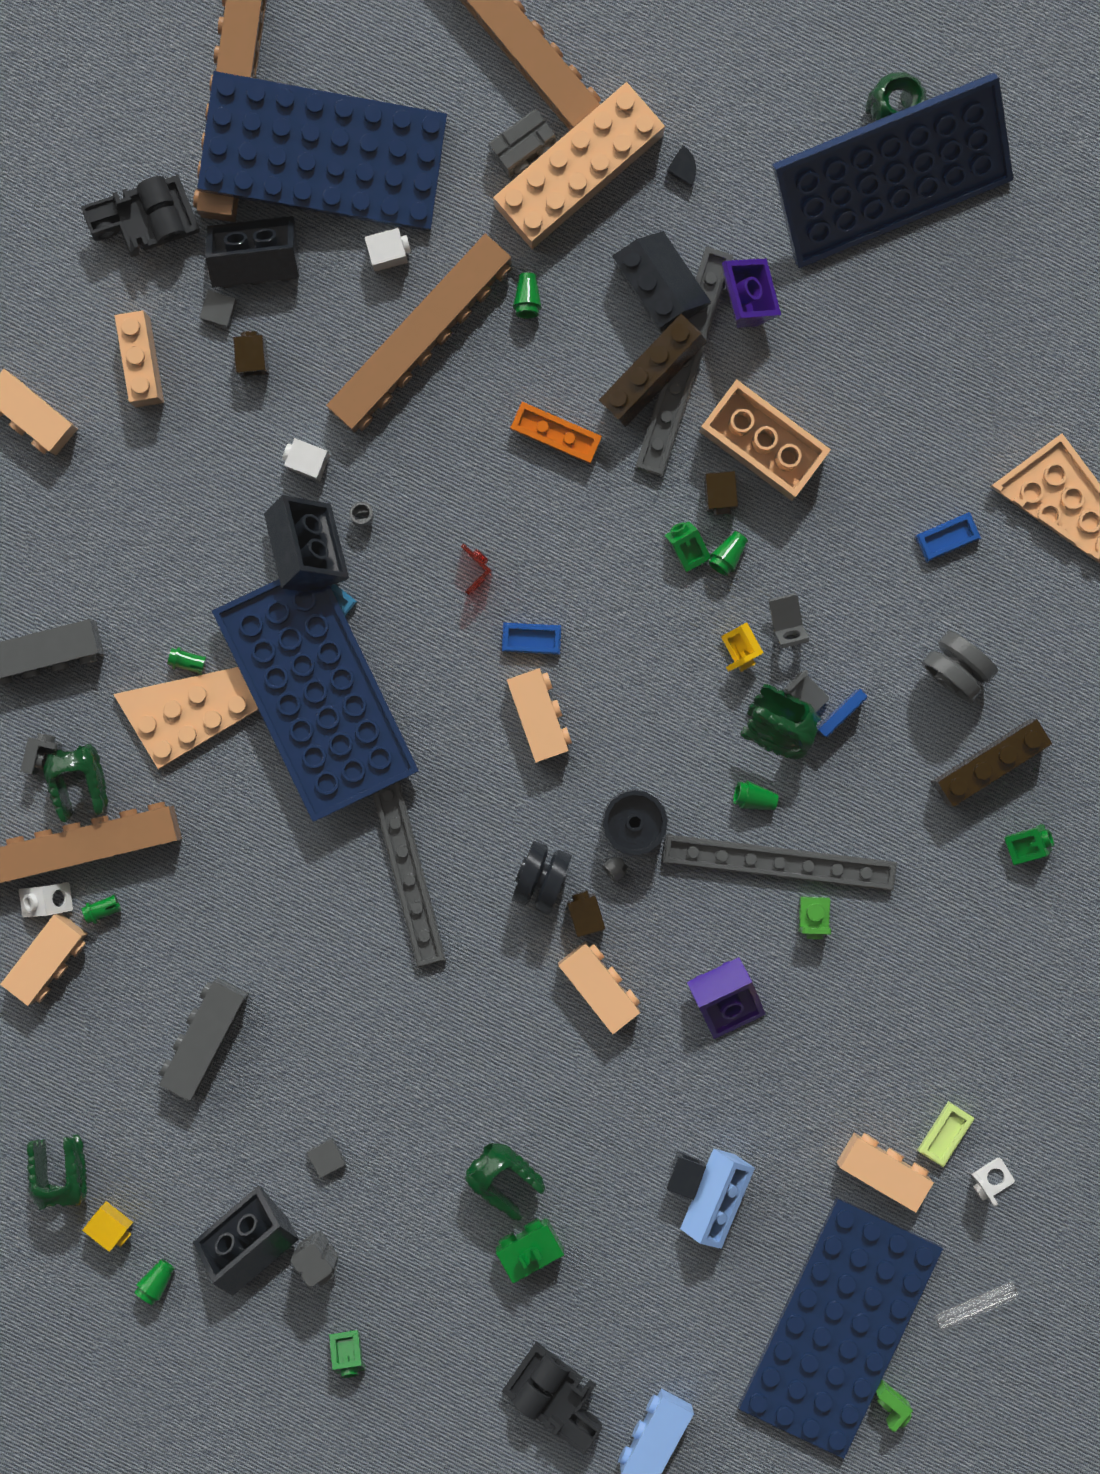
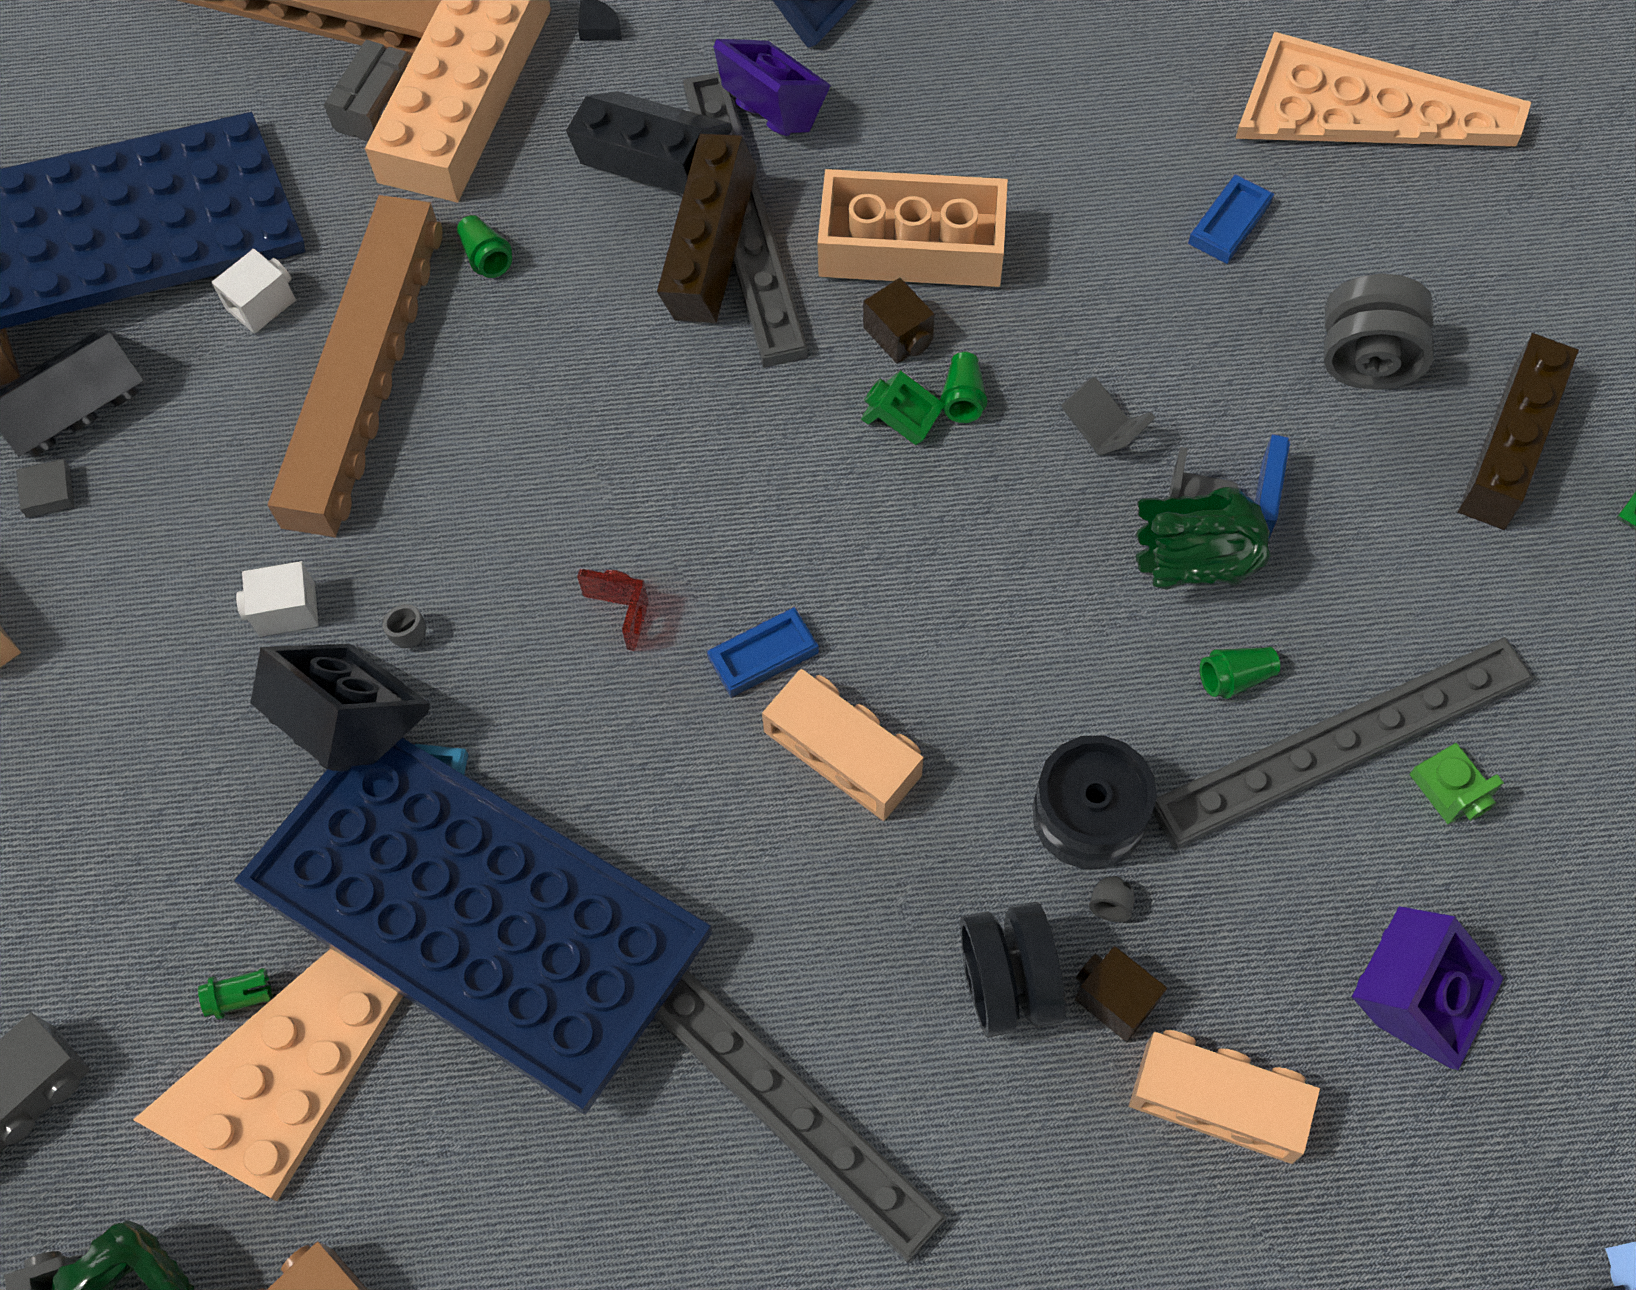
camera: 35 degrees left, 25 degrees down
dark brown brick [233,331,269,377] -> none
orange plate [510,402,602,464] -> none
yellow bracket [721,622,763,672] -> none

